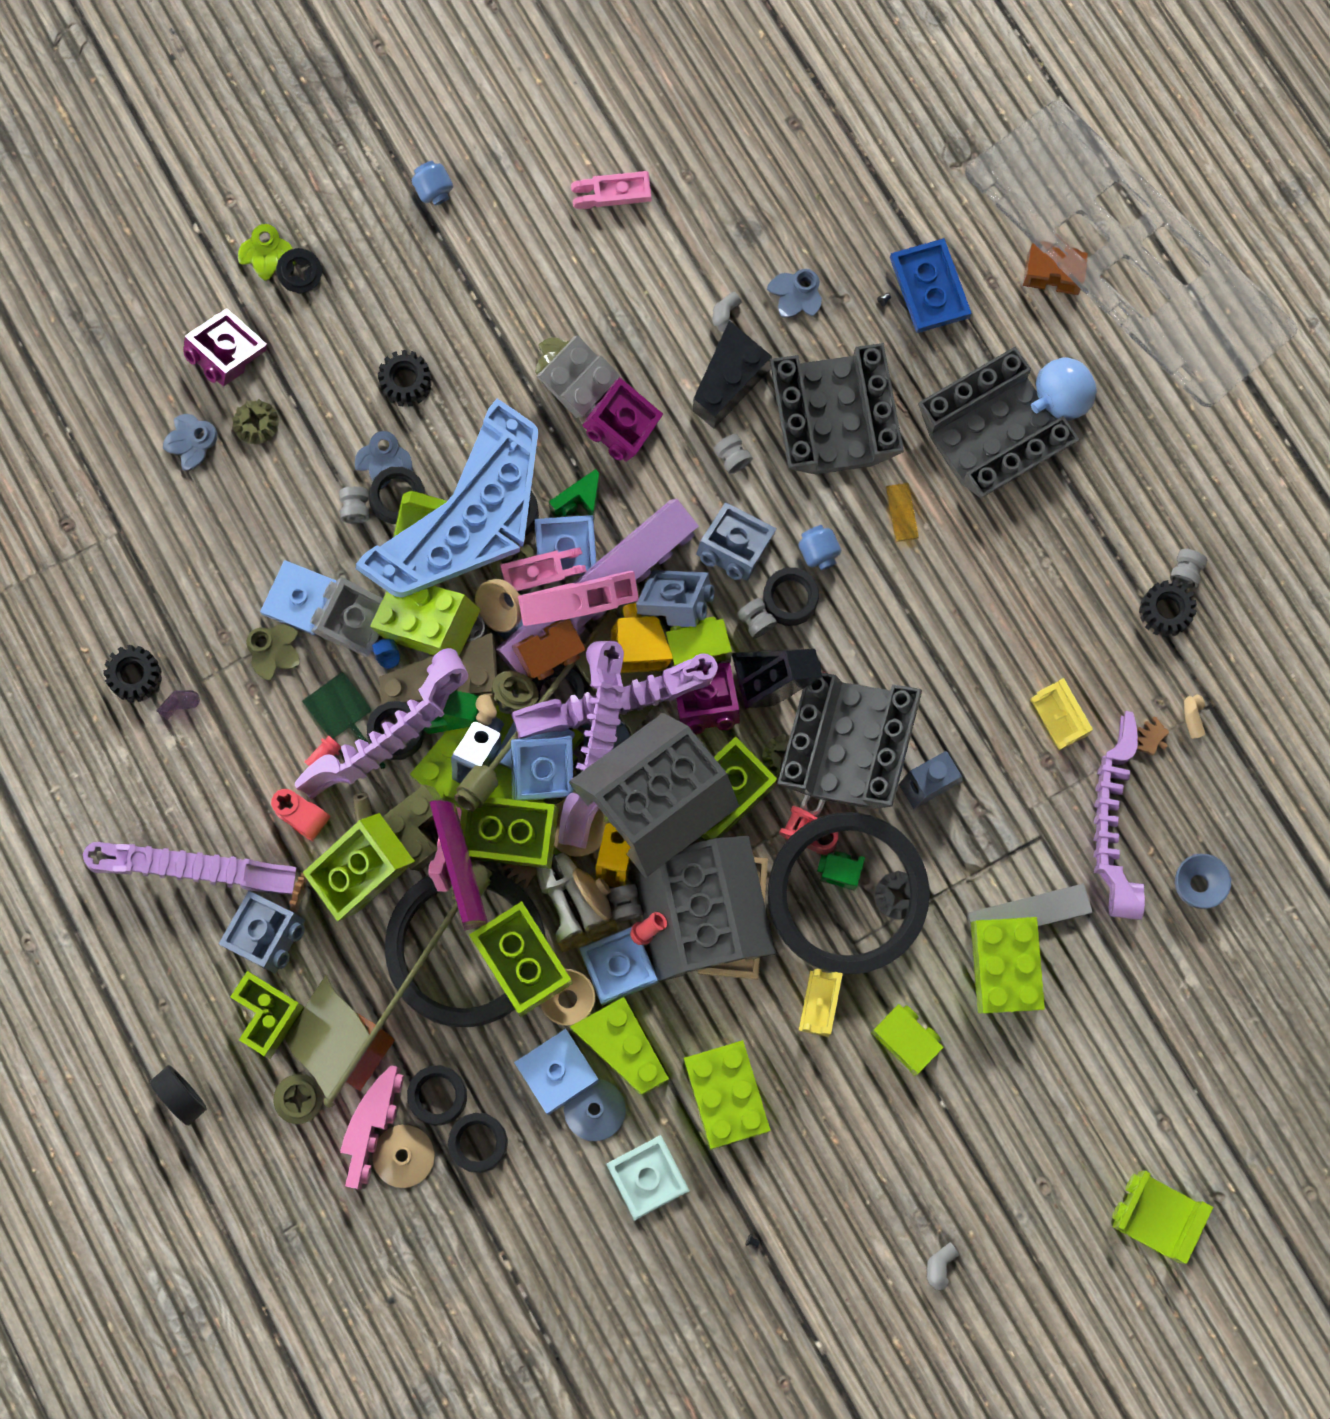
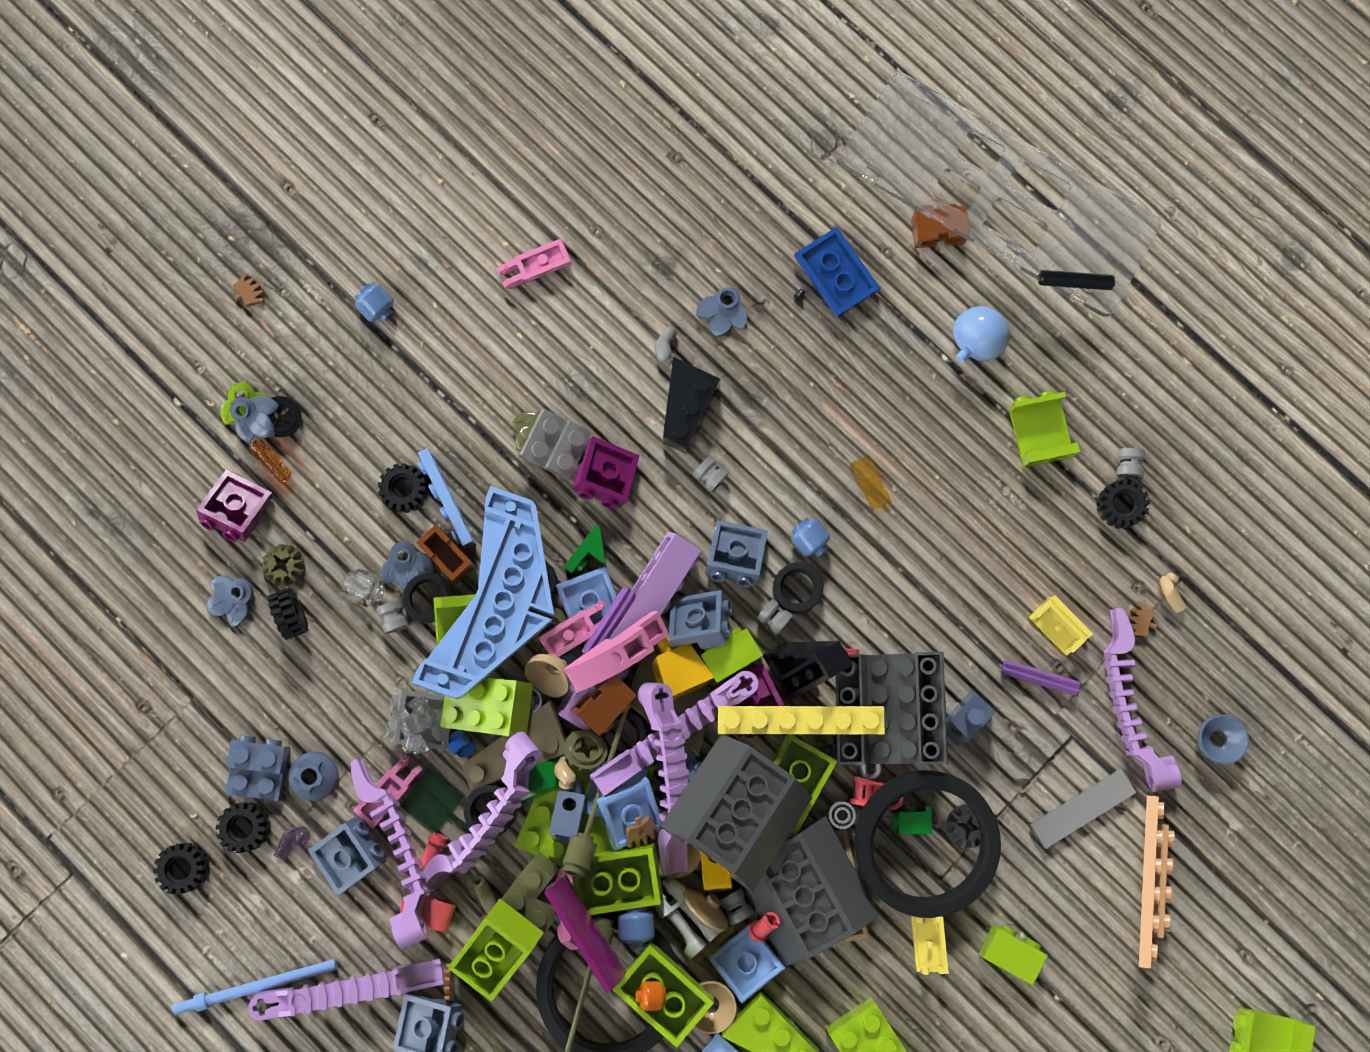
camera: 15 degrees left, 5 degrees up
olive plate [246,624,300,681] -> none
light blue plate [260,560,336,636] -> none
dark grey slope [770,343,904,475] -> none
dark grey slope [918,346,1079,498] -> none
lime brick [971,917,1045,1013] -> none
none -> black tyre [153,843,209,895]
none -> light blue bar [172,959,338,1015]
none -> sand blue plate [225,735,290,801]
none -> sand blue plate [230,395,279,443]
none -> medium nougat piece [233,273,264,307]
none -> clear orange axle [249,438,291,483]
none -> black tyre [268,588,309,640]
none -> sand blue piece [289,751,339,801]
none -> sand blue plate [308,816,386,896]
none -> clear head [342,569,384,607]
none -> lavender piece [351,759,430,950]
none -> bright pink hinge [353,754,423,829]
none -> clear animal [391,696,445,754]
none -> dark orange brick [416,524,476,584]
none -> light blue plate [417,448,476,549]
none -> medium lavender axle [582,587,636,654]
none -> medium blue head [617,907,655,949]
none -> medium nougat piece [626,816,660,848]
none -> orange piece [636,981,666,1011]
none -> light yellow plate [718,706,885,734]
none -> light grey wheel [826,801,856,829]
none -> medium lavender axle [1001,660,1080,695]
none -> lime panel [1008,390,1080,467]
none -> black axle [1038,270,1115,290]
none -> light nougat plate [1139,795,1174,969]

